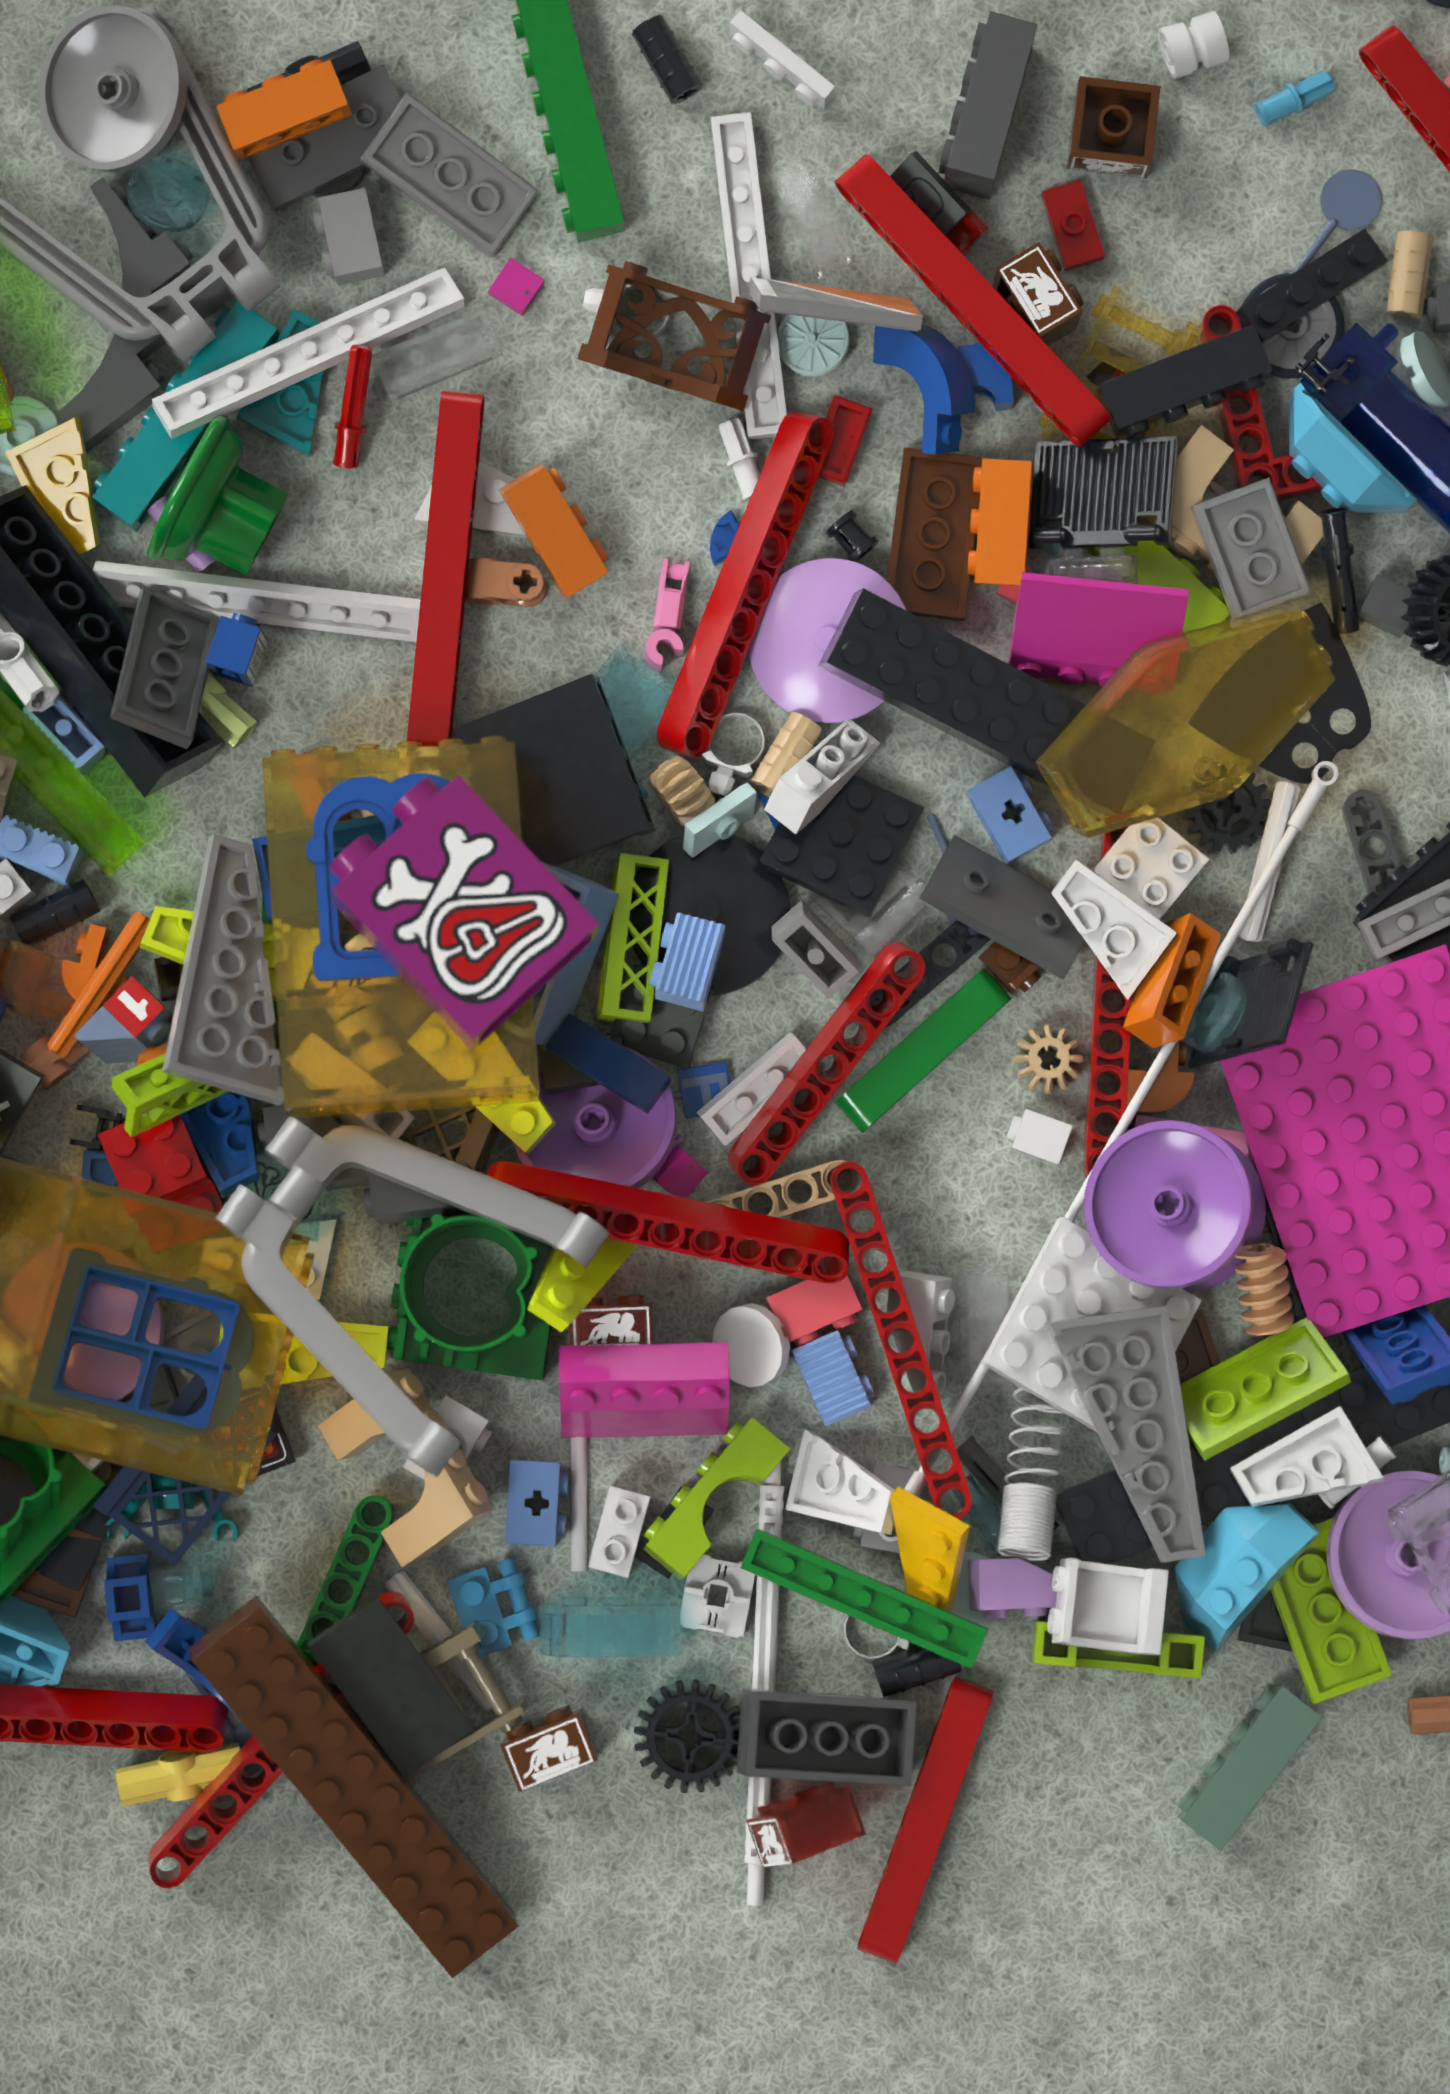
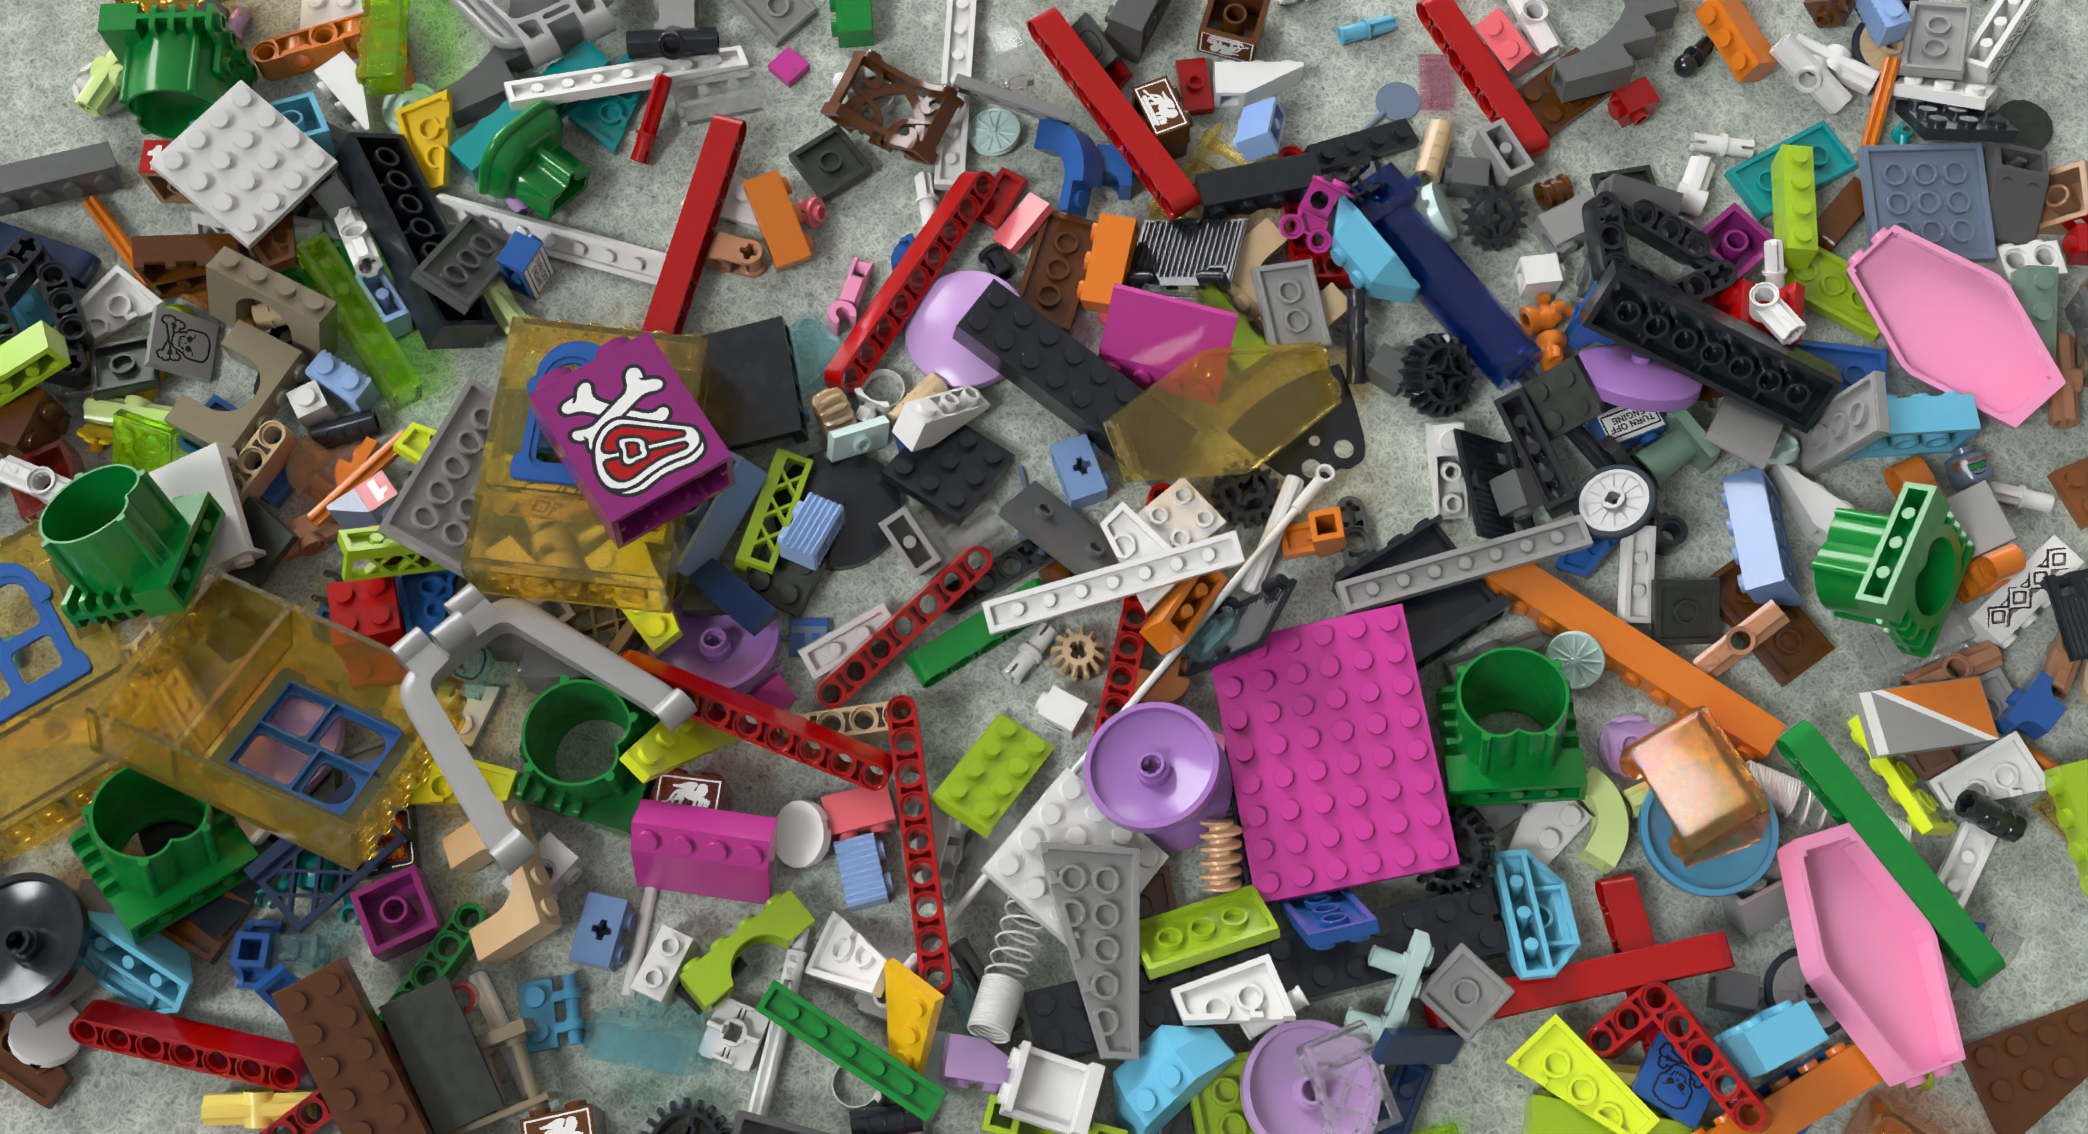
camera: 10 degrees right, 15 degrees down
none -> magenta brick [349,864,445,963]
none -> black piece [626,25,720,60]
none -> pearl dark grey plate [788,124,873,203]
none -> coral plate [795,197,827,228]
none -> lime plate [930,712,1055,839]
none -> white plate [981,530,1245,636]
none -> coral tile [991,192,1054,255]
none -> white pin [1002,622,1058,685]
none -> white slope [1212,60,1304,108]
none -> light blue brick [1233,96,1286,163]
none -> dark pink piece [1278,175,1355,253]
none -> orange brick [1281,506,1347,560]
none -> clear pink tile [1418,54,1451,111]

